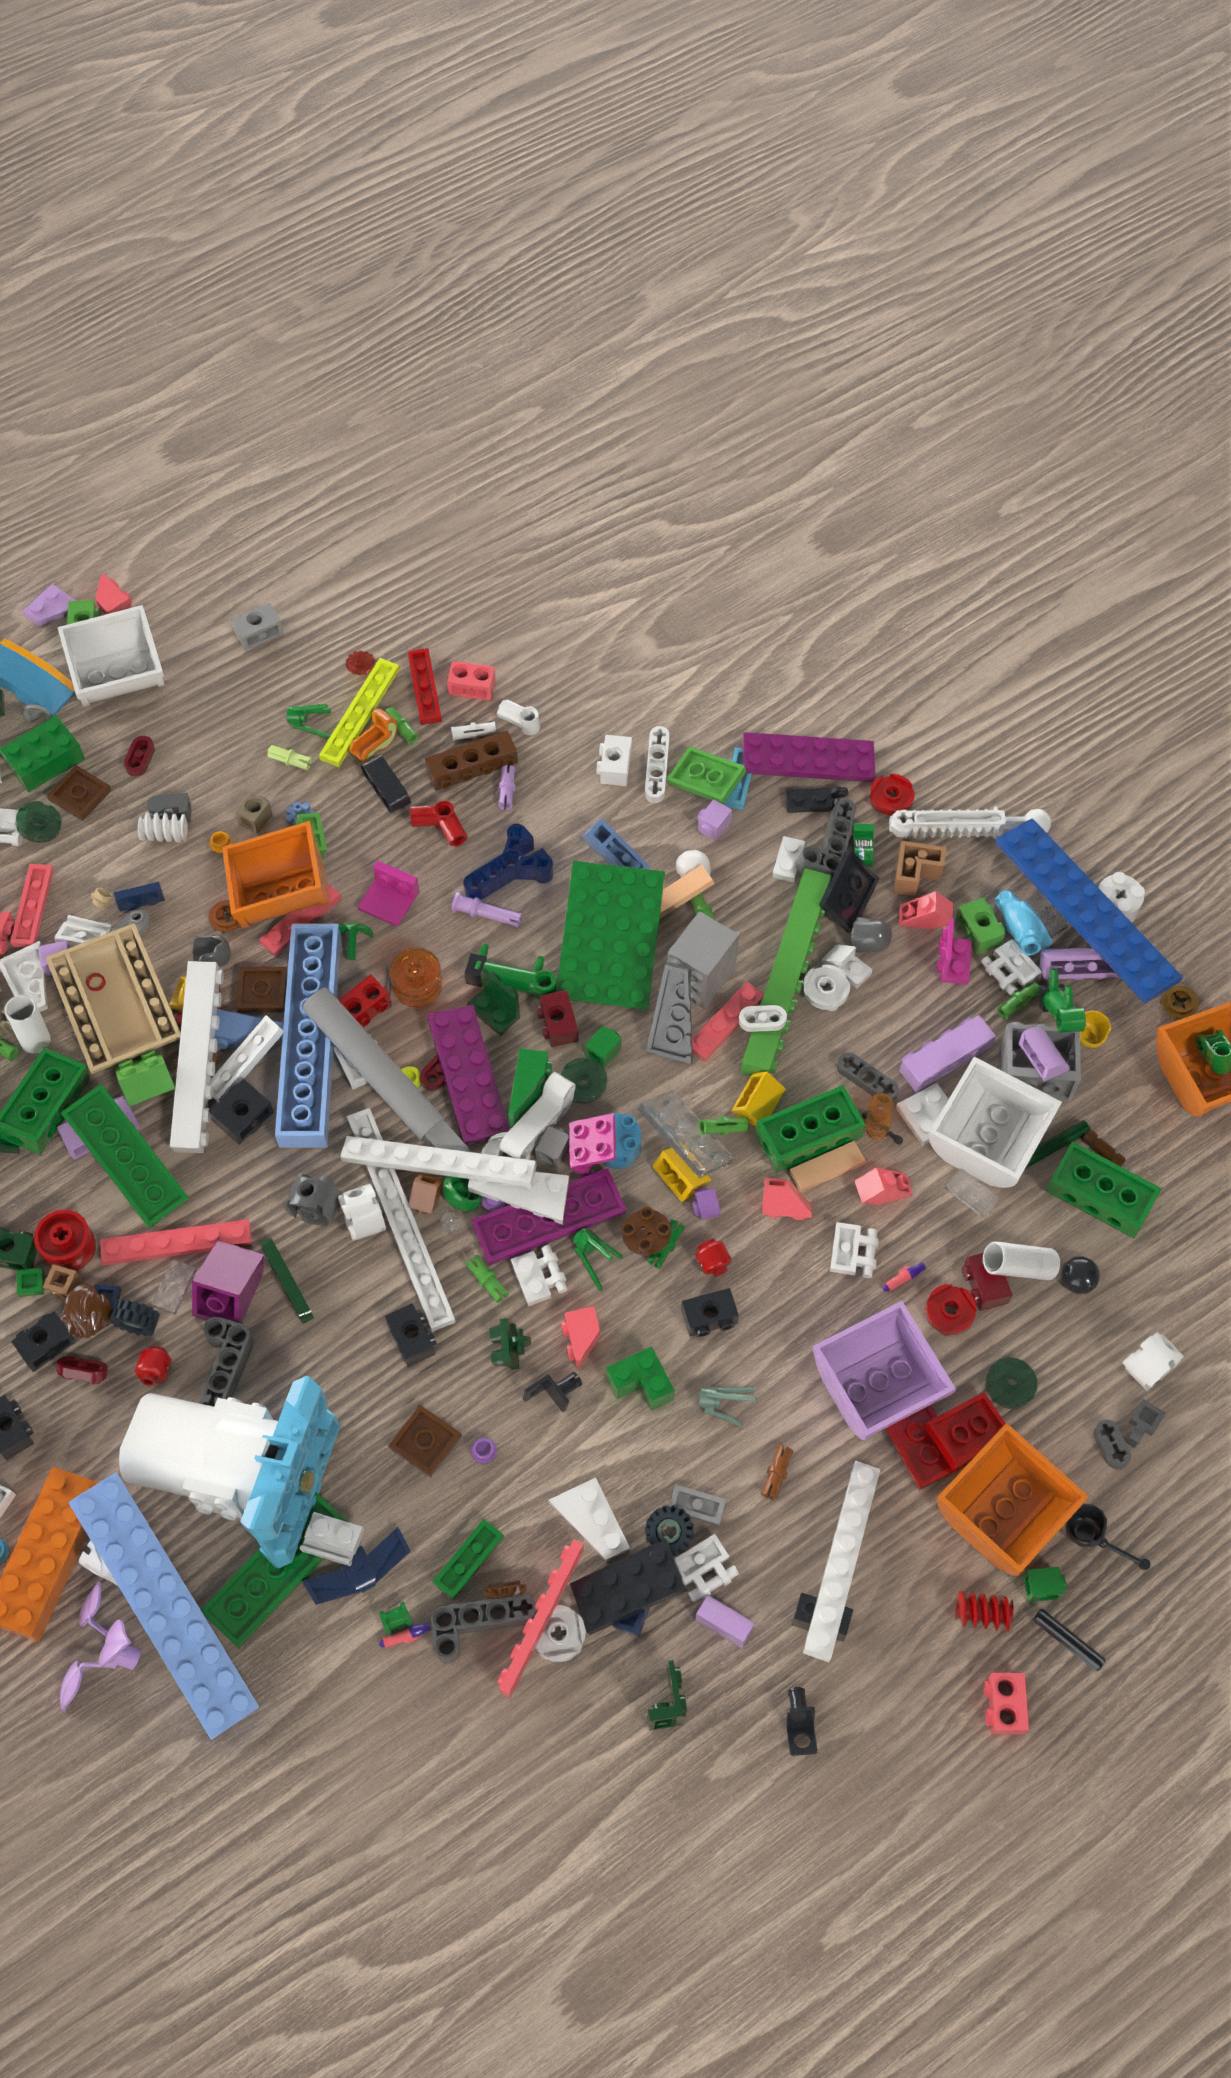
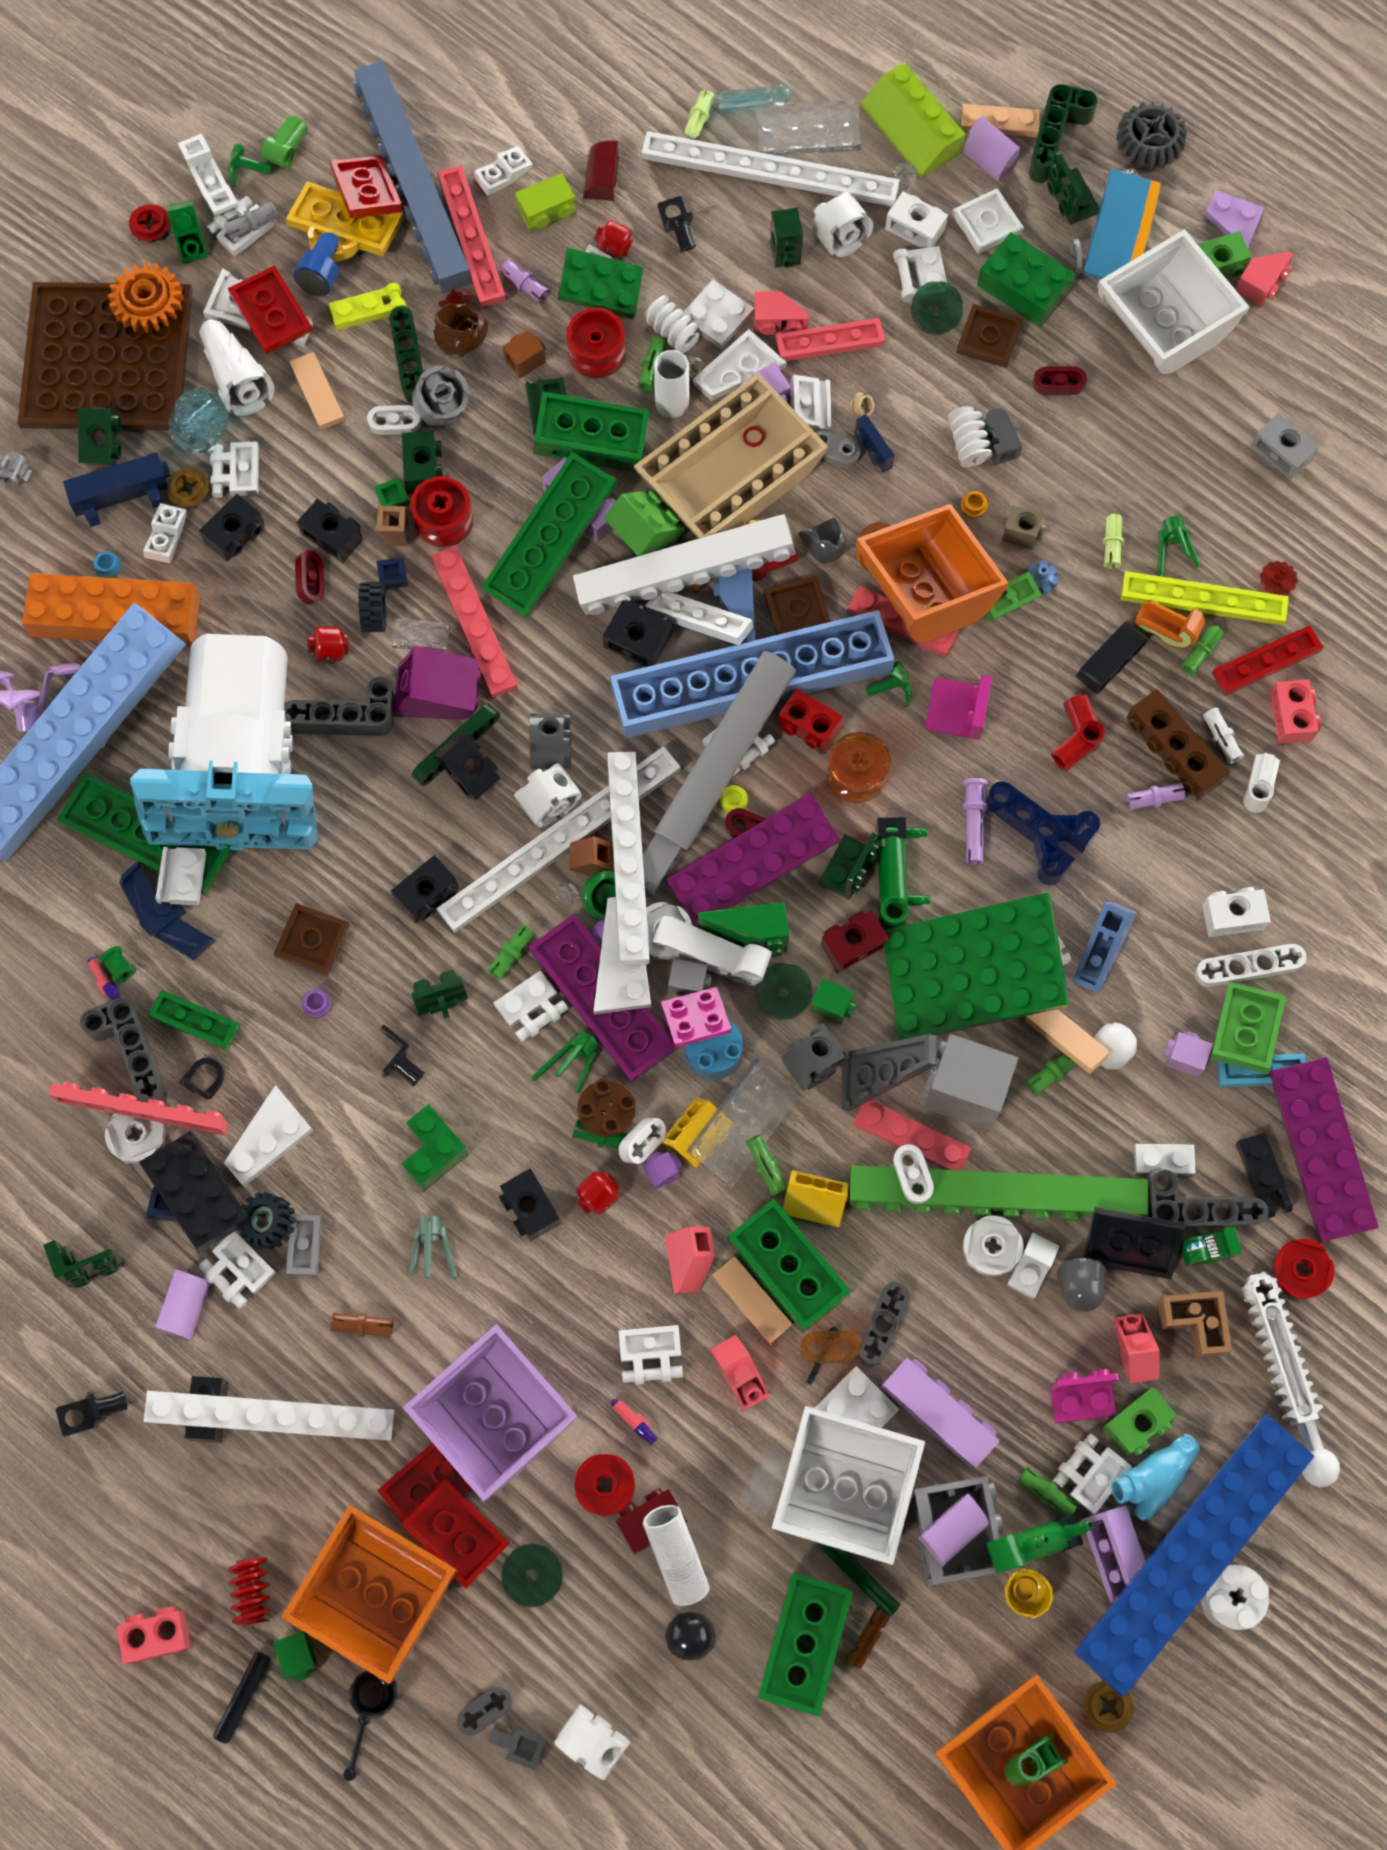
camera: 75 degrees right, 10 degrees up
reddish brown hair [61,1283,113,1338] -> none
reddish brown gear [484,1580,526,1598] -> none
coral slope [561,1306,600,1368] -> none
none -> black piece [179,1058,225,1099]
none -> black brick [433,734,501,800]
none -> white beam [619,1118,666,1164]
none -> dark grey brick [781,1024,850,1091]

